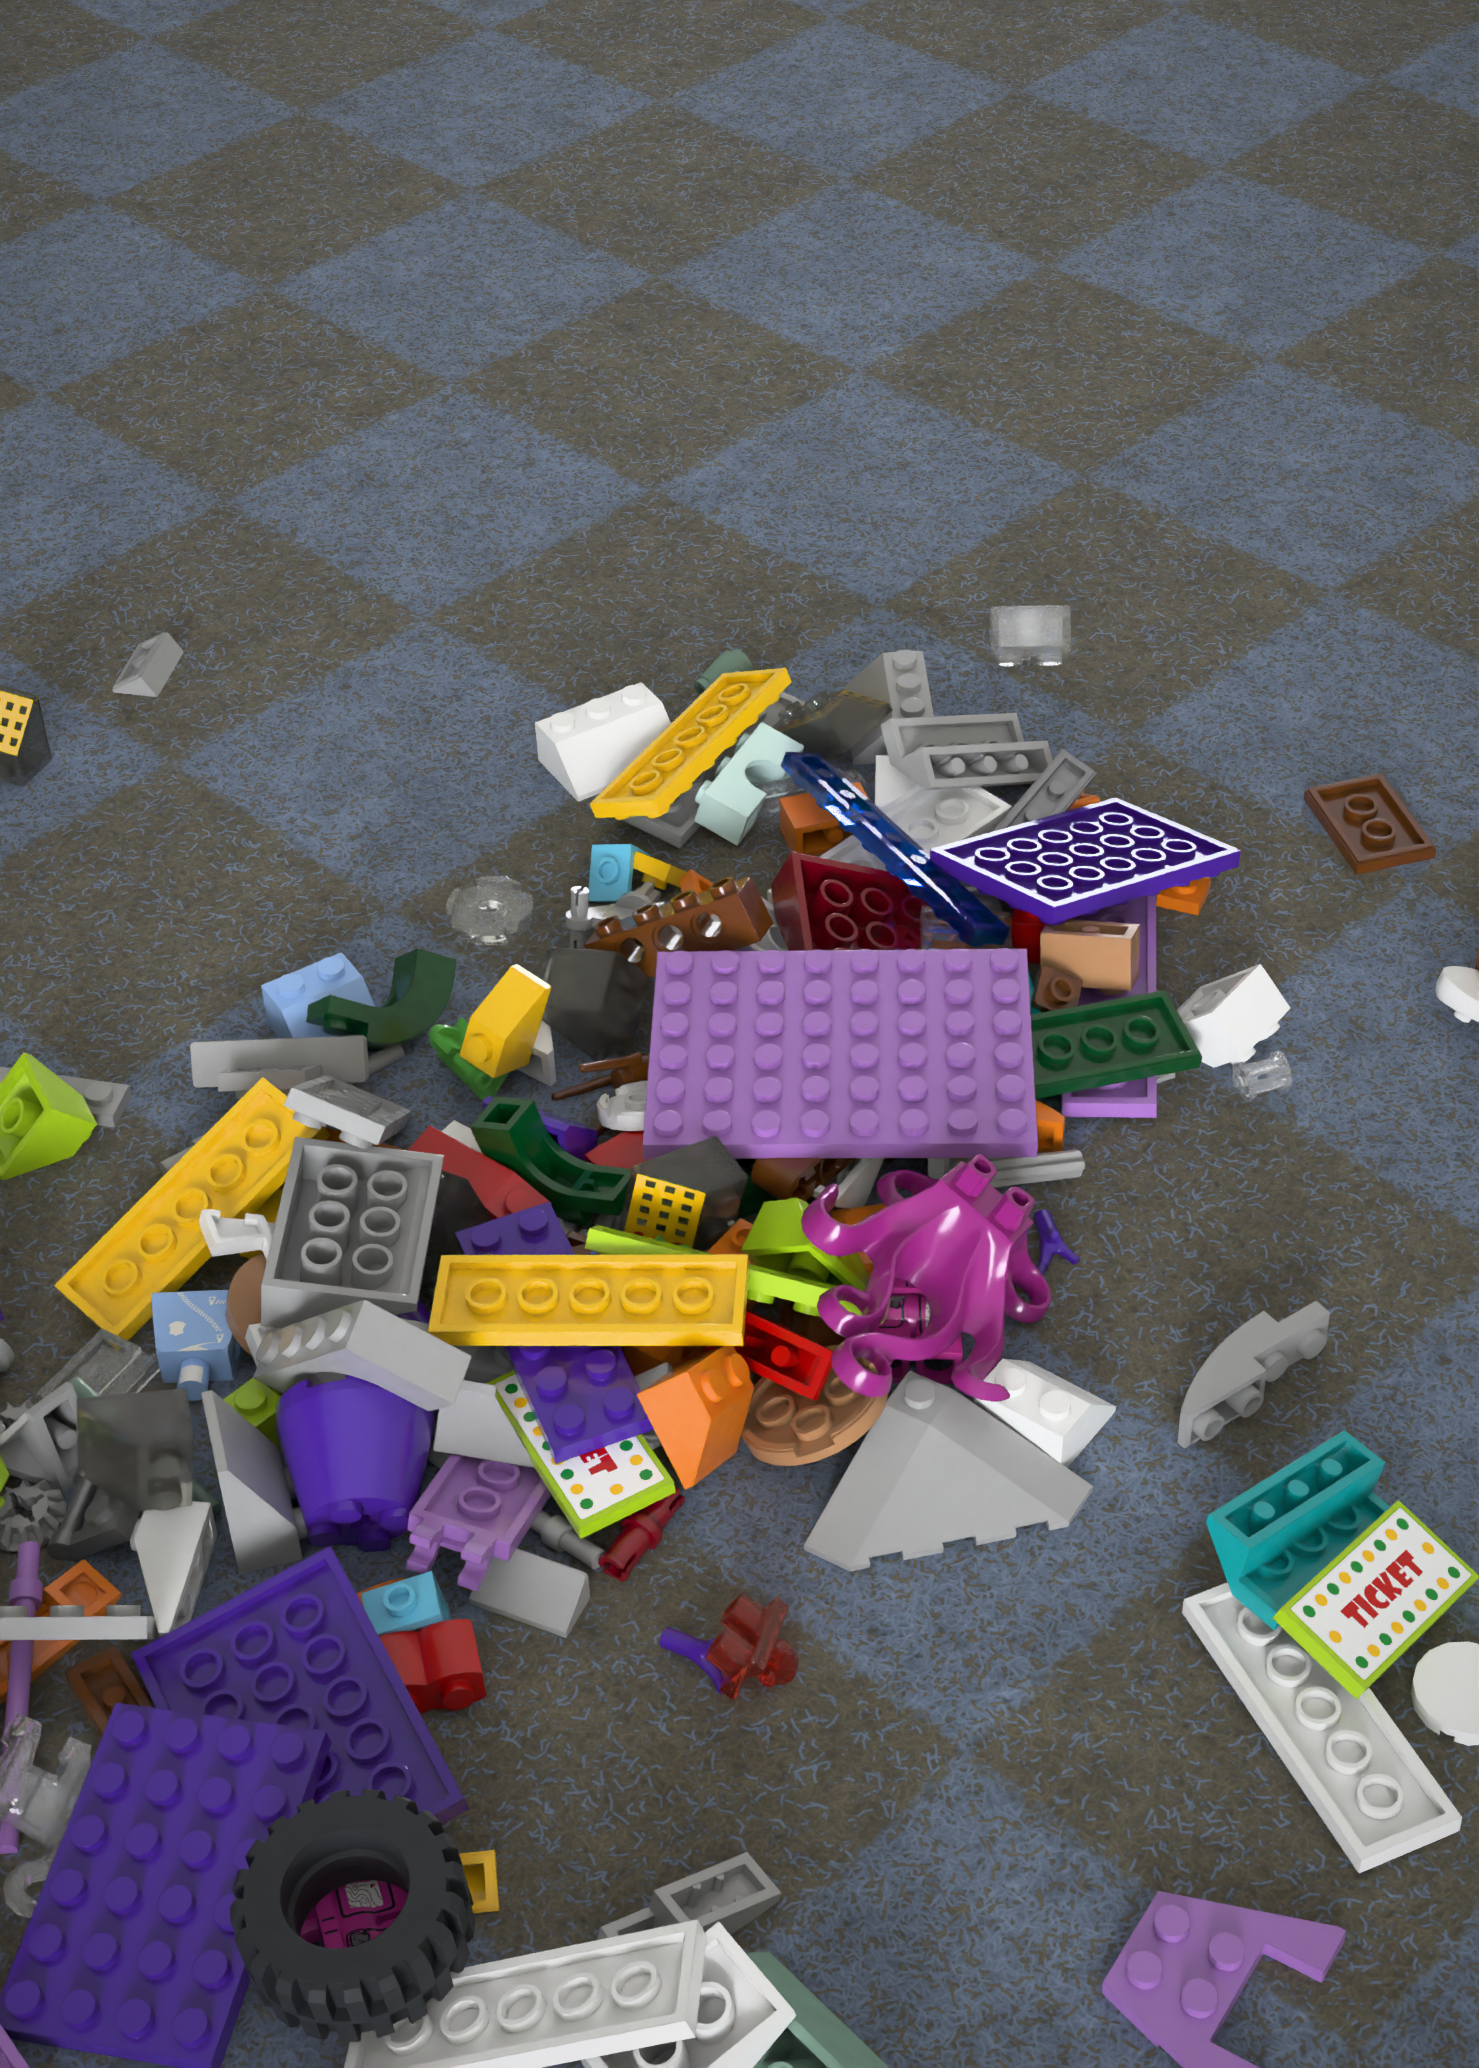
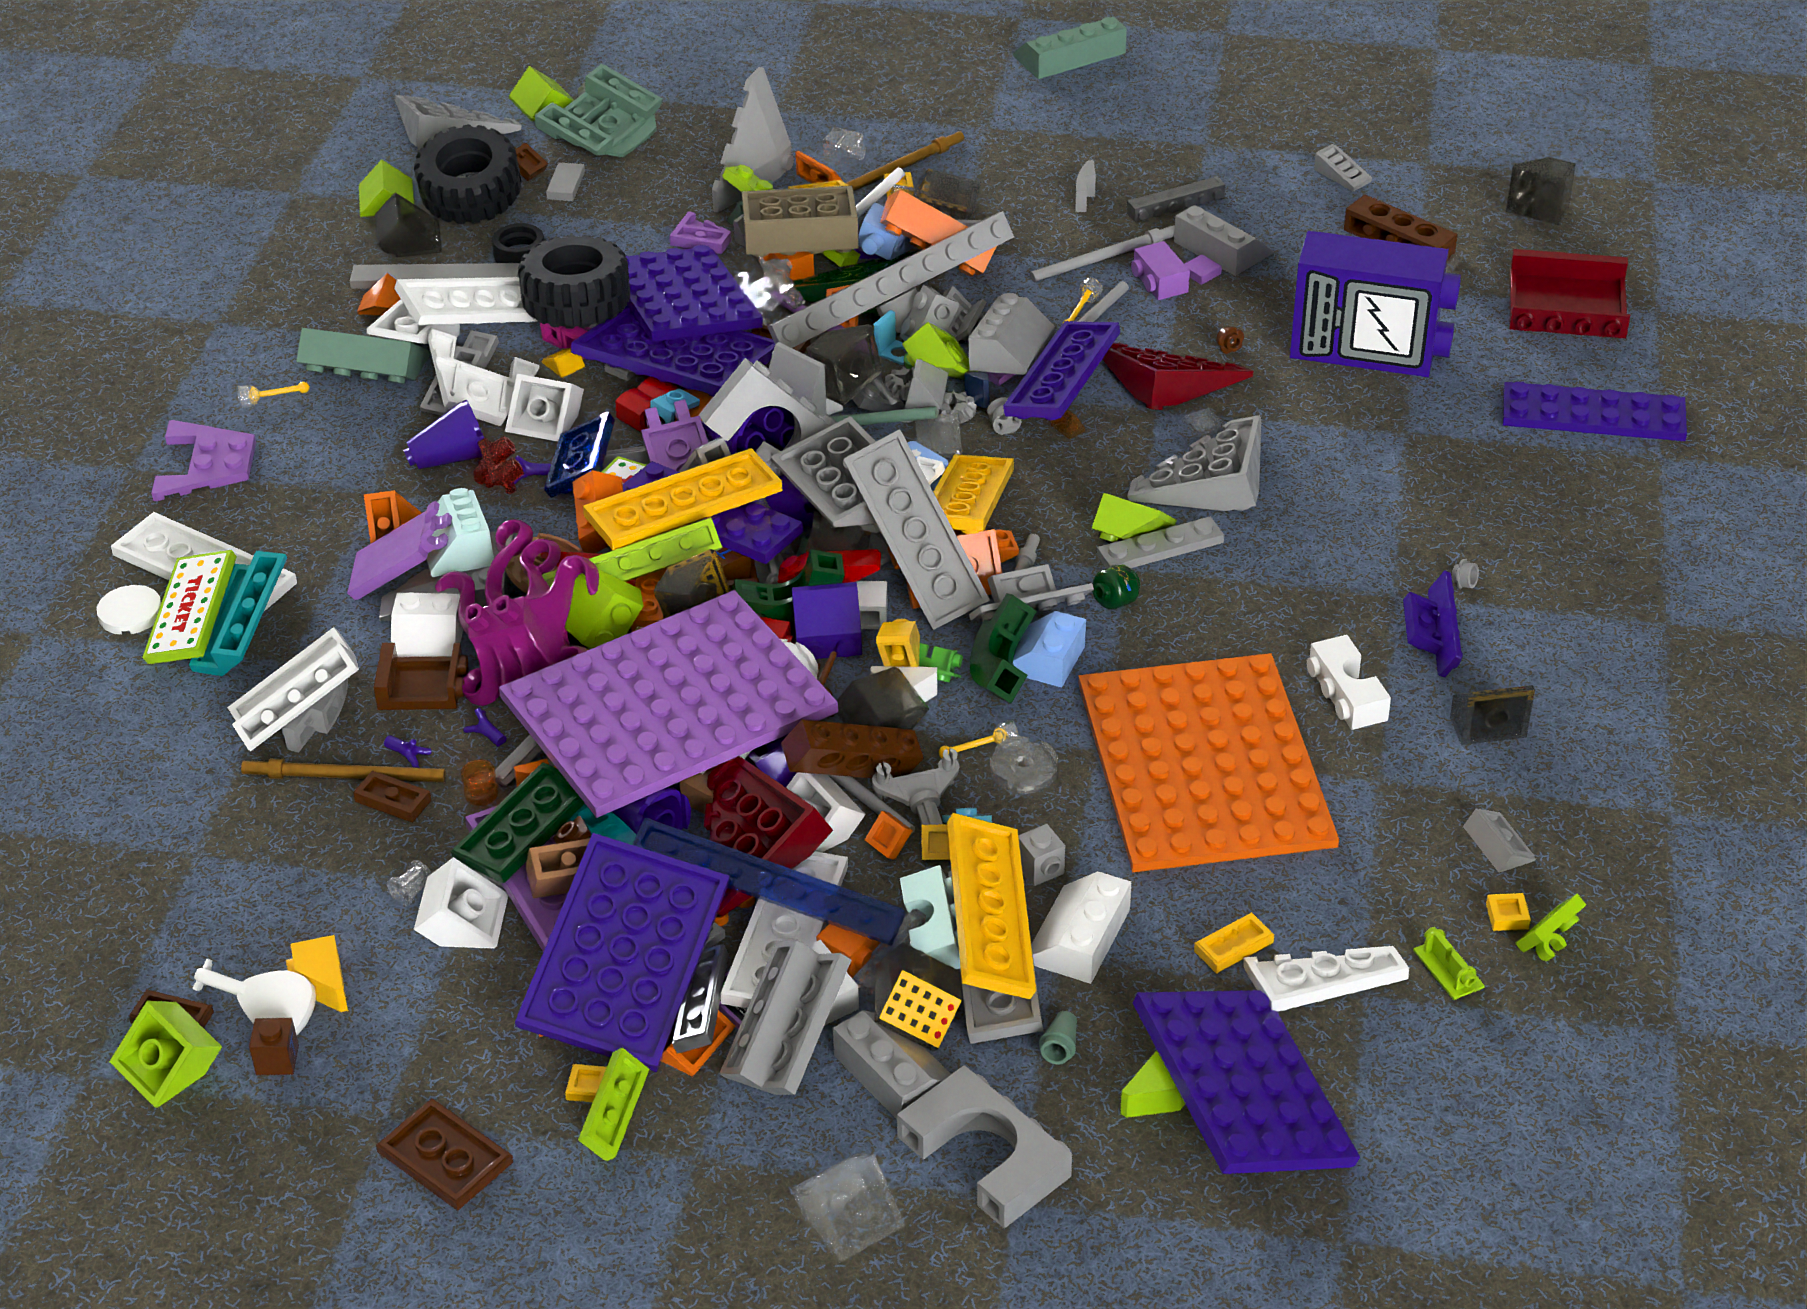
camera: 145 degrees right, 0 degrees up
none -> white slope [227,627,359,751]
none -> pearl gold bar [241,758,446,782]
none -> yellow slope [286,935,348,1012]
none -> medium lavender tile [347,501,452,600]
none -> reddish brown plate [353,770,432,823]
none -> orange slope [364,490,422,543]
none -> reddish brown panel [373,643,469,710]
none -> dark purple bar [384,735,432,768]
none -> dark purple cone [403,400,491,469]
none -> light aqua slope [426,488,494,577]
none -> white wing [428,329,540,426]
none -> clear orange wheel [461,759,498,806]
none -> white slope [505,374,584,442]
none -> clear blue plate [544,412,615,498]
none -> yellow tile [565,1064,607,1102]
none -> lime plate [578,1048,649,1161]
none -> light grey arch [897,1065,1072,1229]
none -> hinge [938,719,1020,758]
none -> light grey brick [1018,824,1065,886]
none -> orange plate [1078,653,1339,872]
none -> dark green head [1092,565,1140,609]
none -> lime slope [1120,1050,1185,1118]
none -> dark purple plate [1133,990,1360,1174]
none -> yellow plate [1194,912,1274,974]
none -> white wing [1244,946,1409,1012]
none -> white arch [1307,635,1391,730]
none -> lime hinge [1413,927,1485,1000]
none -> yellow plate [1486,893,1531,931]
none -> lime plate [1515,893,1586,961]

